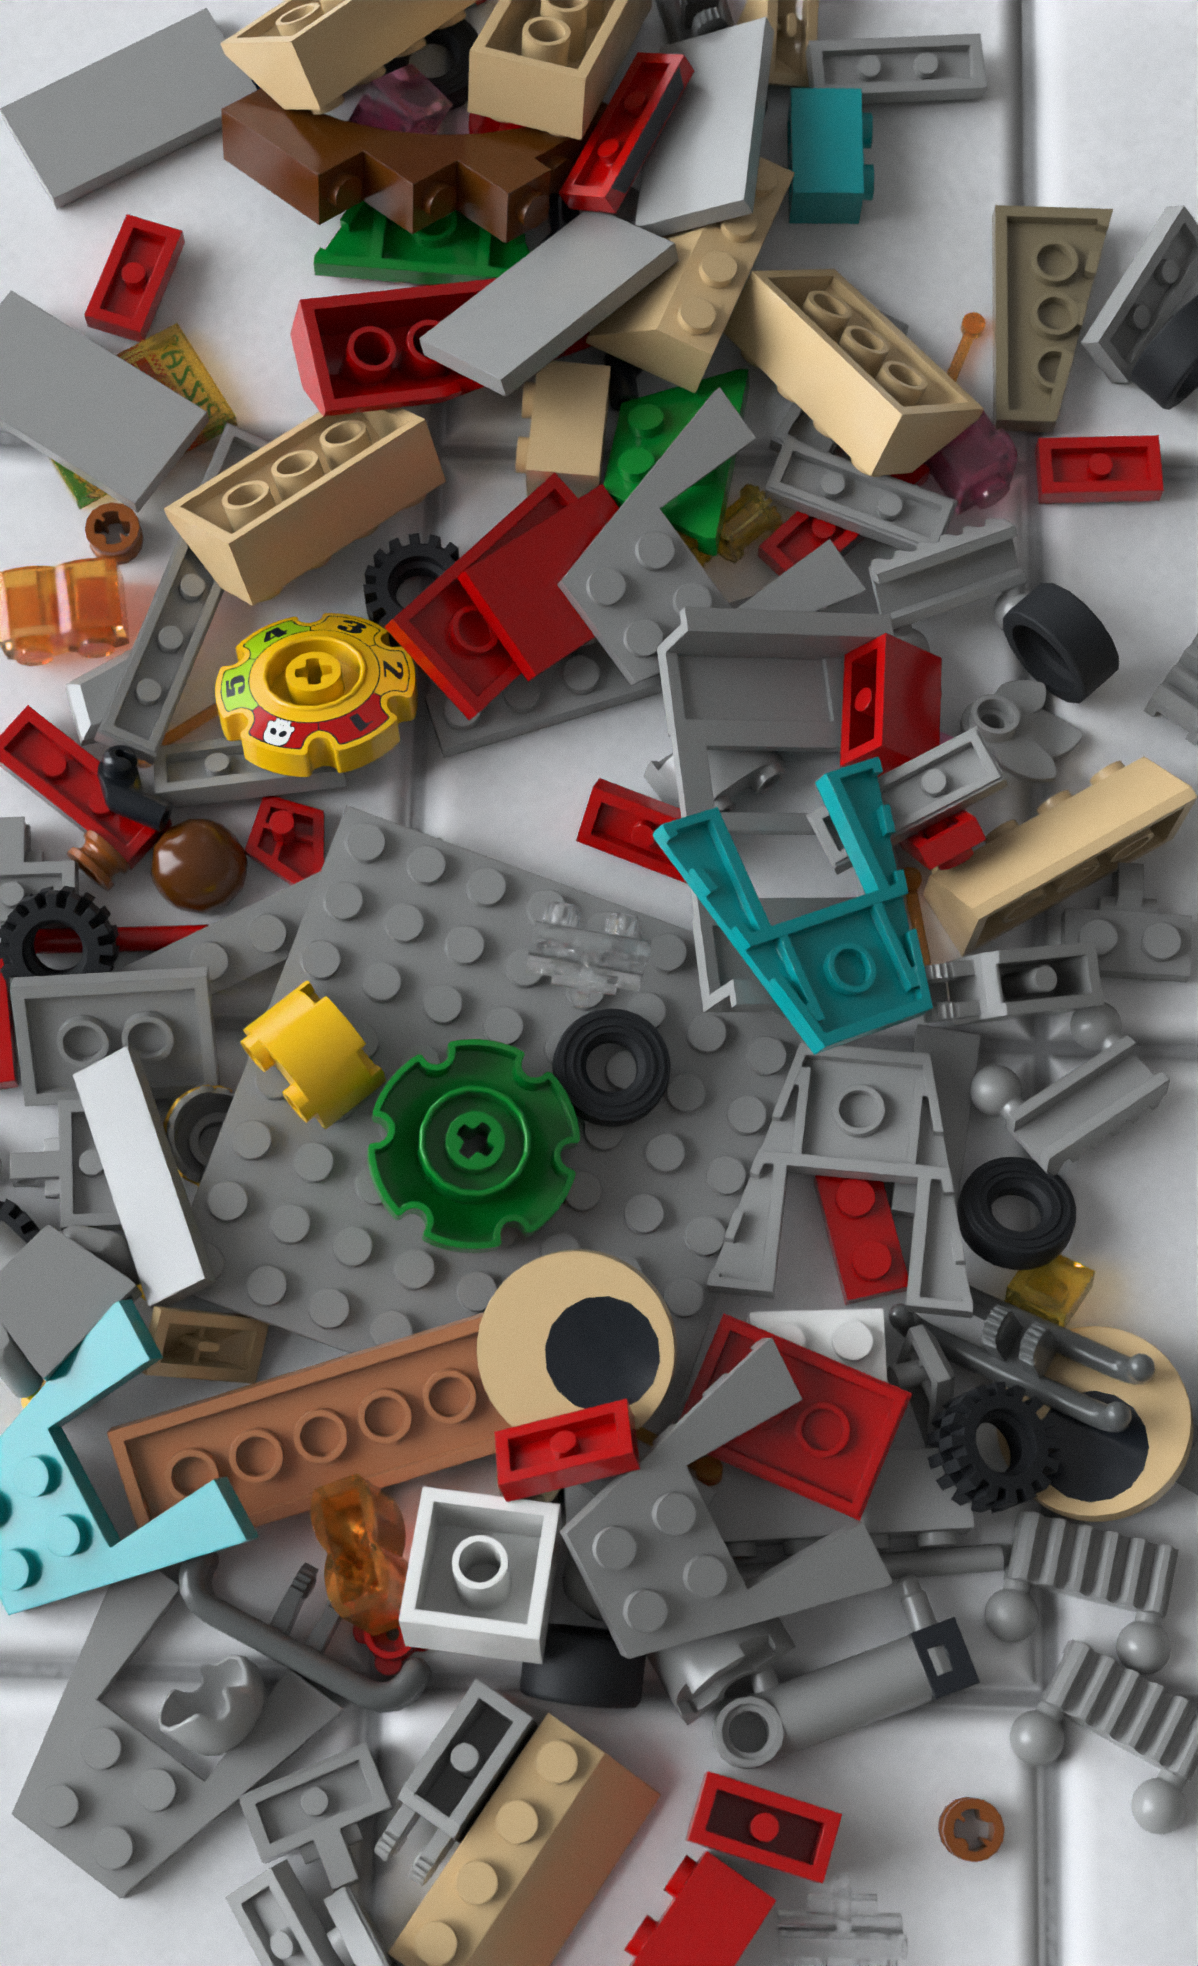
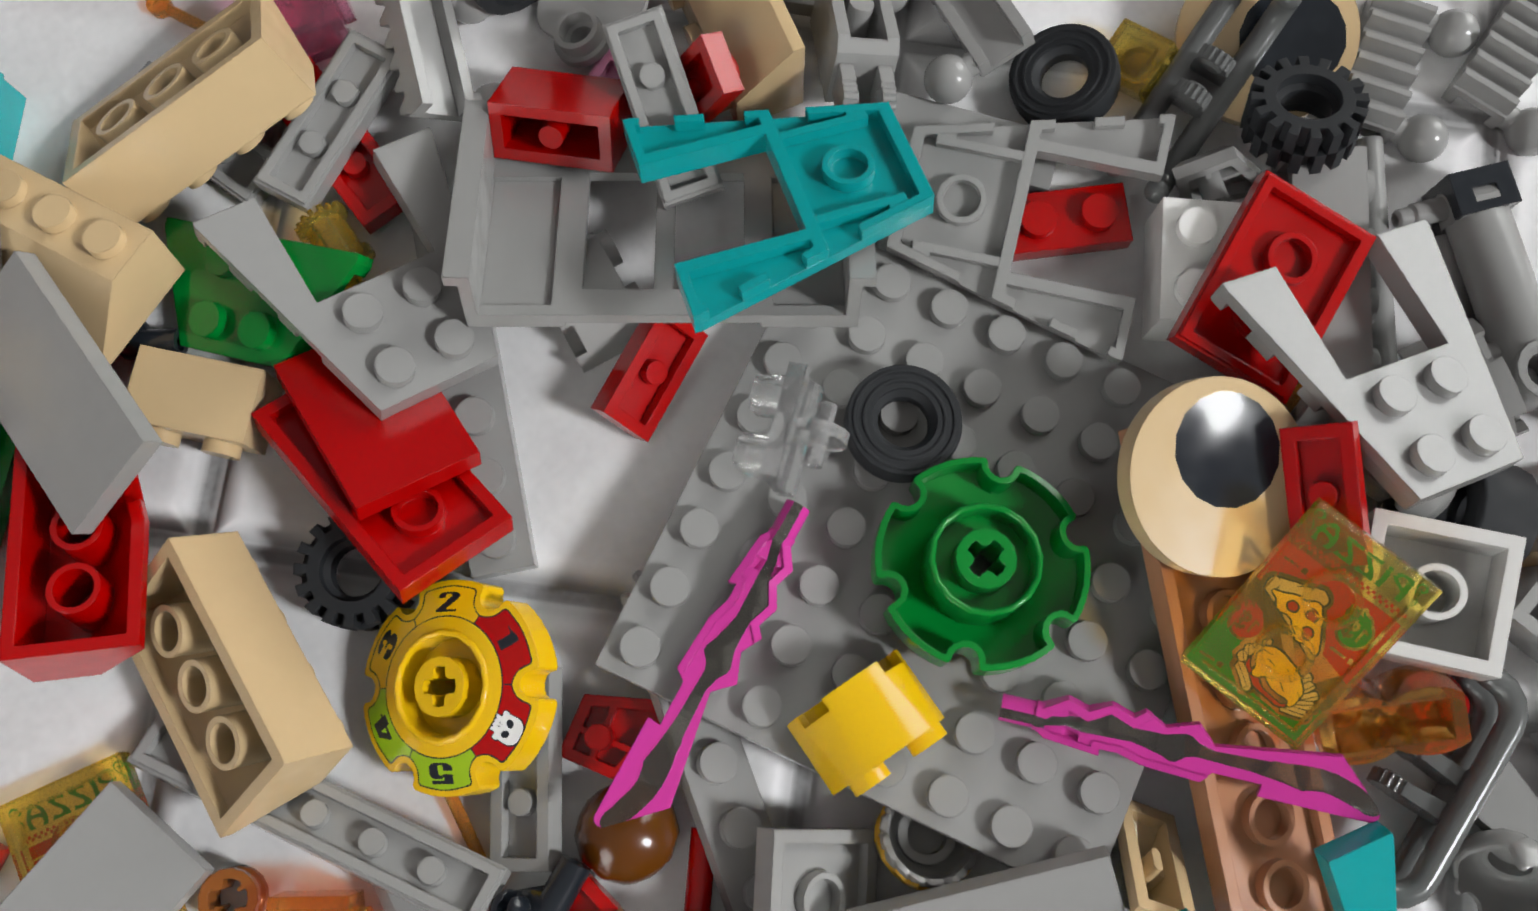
camera: 80 degrees left, 5 degrees up
none -> dark pink sword [594,499,810,828]
none -> dark pink sword [998,693,1380,823]
none -> clear yellow tile [1181,497,1443,750]

